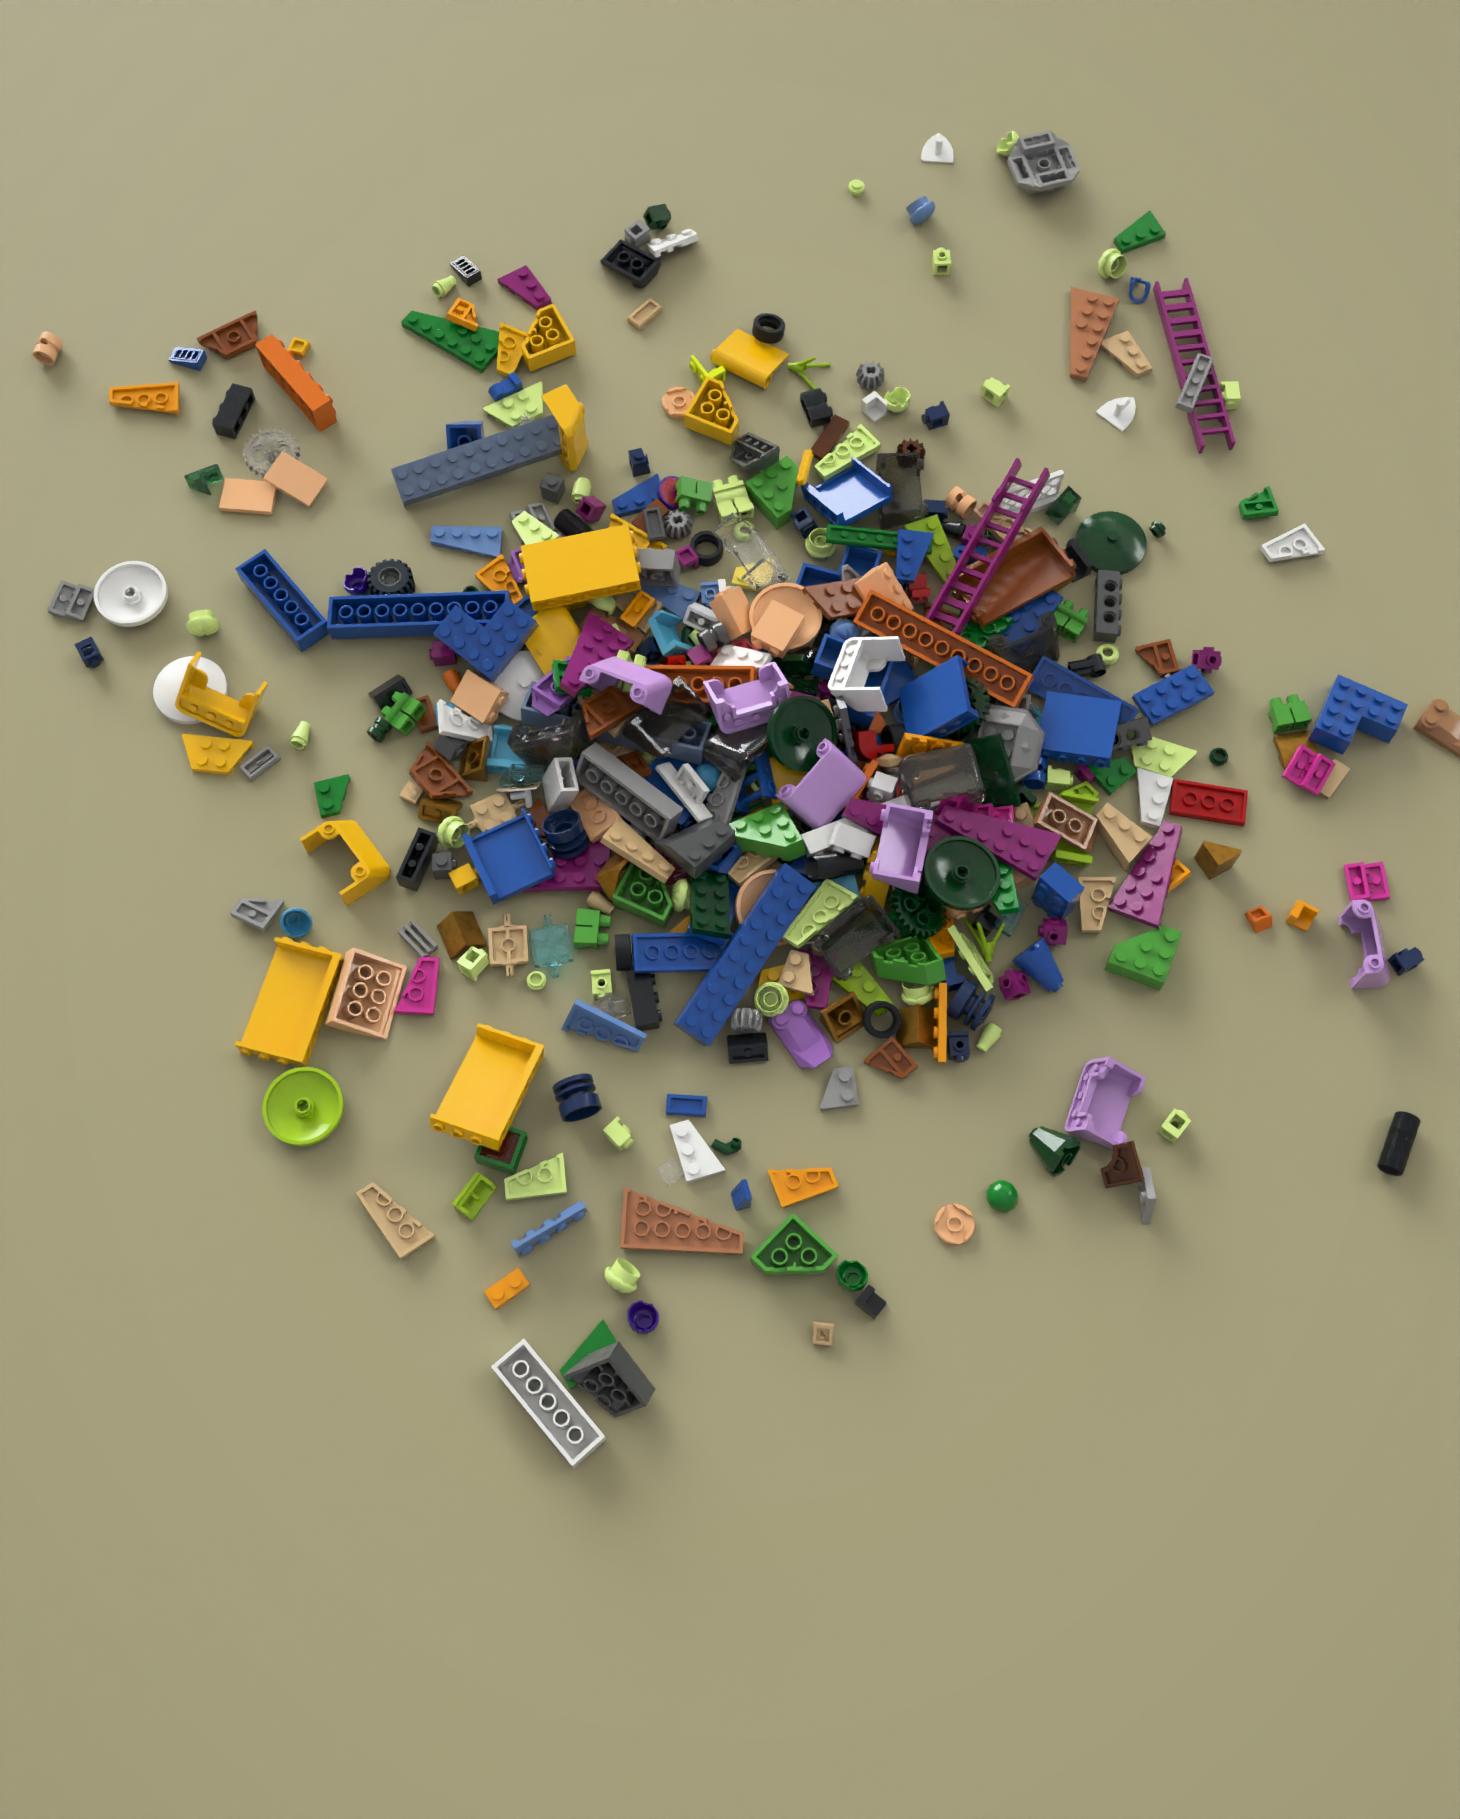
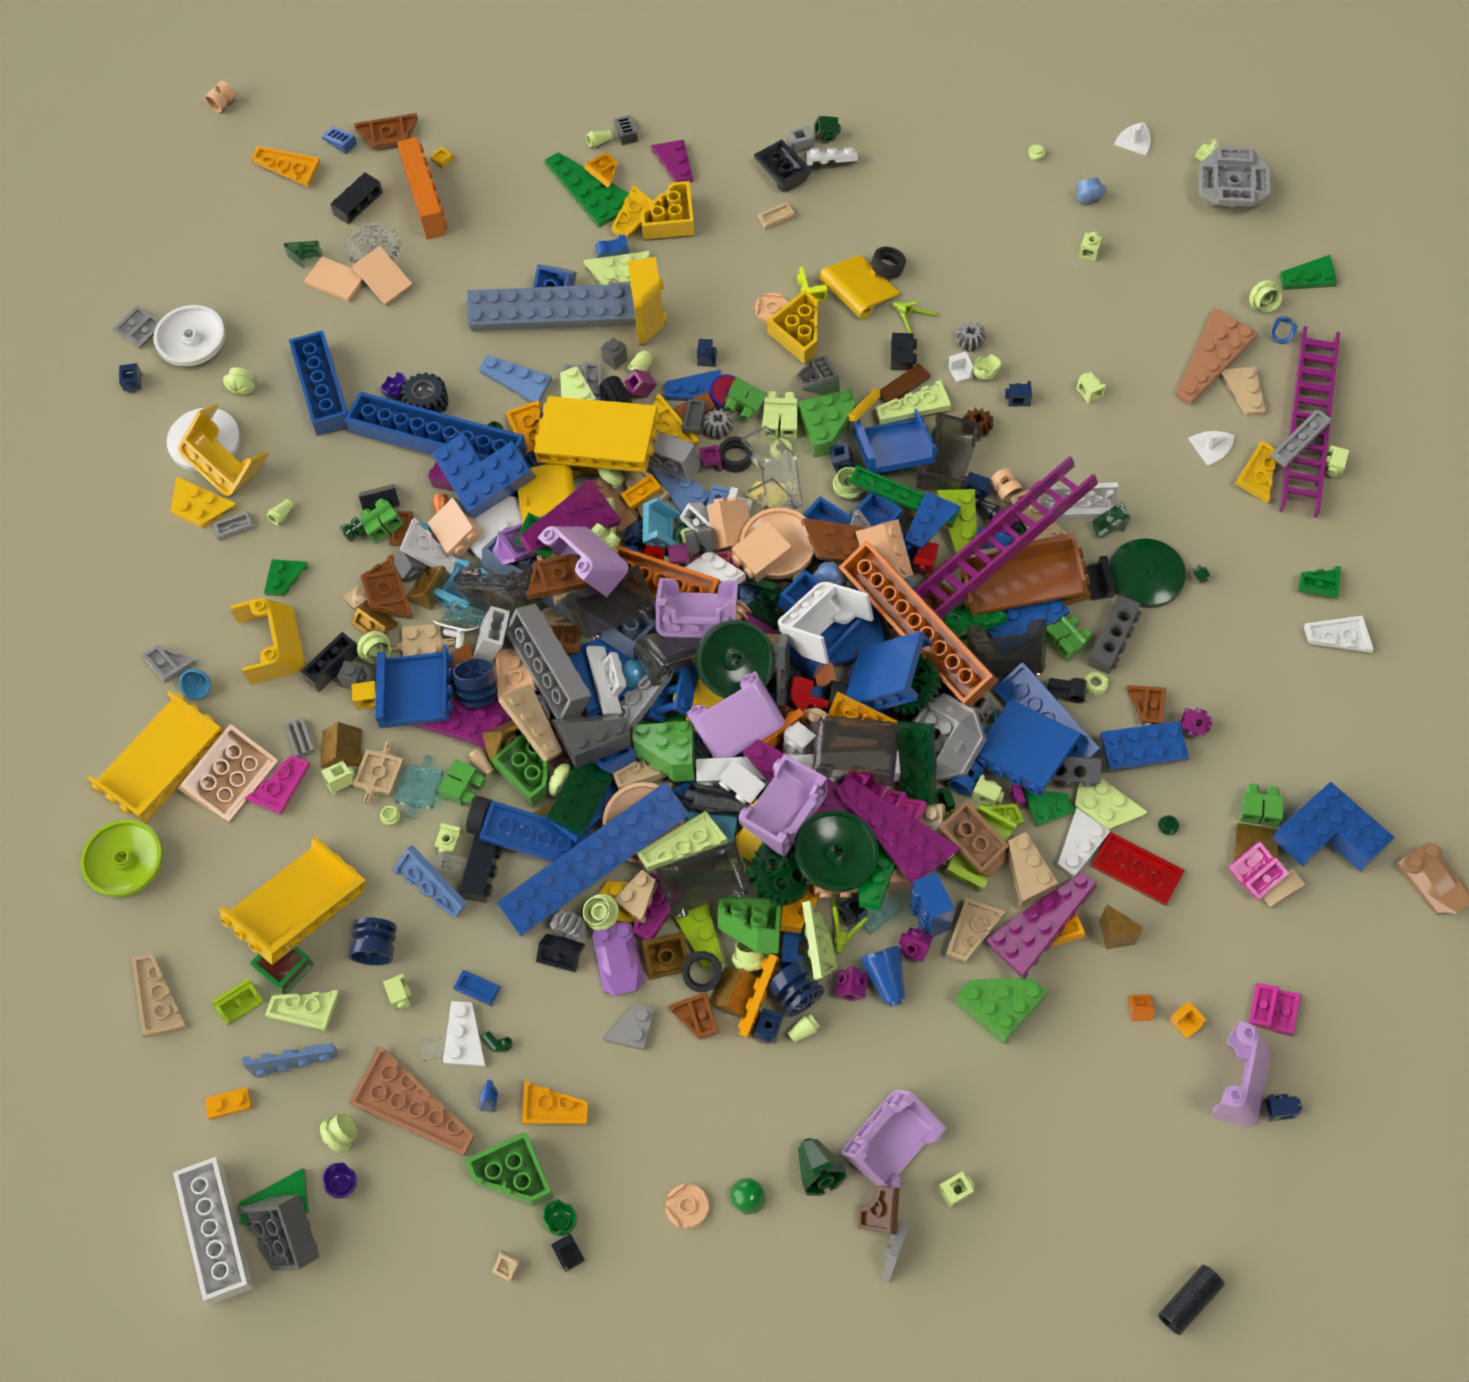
camera: 25 degrees right, 5 degrees down
none -> yellow wing [1235,440,1276,503]

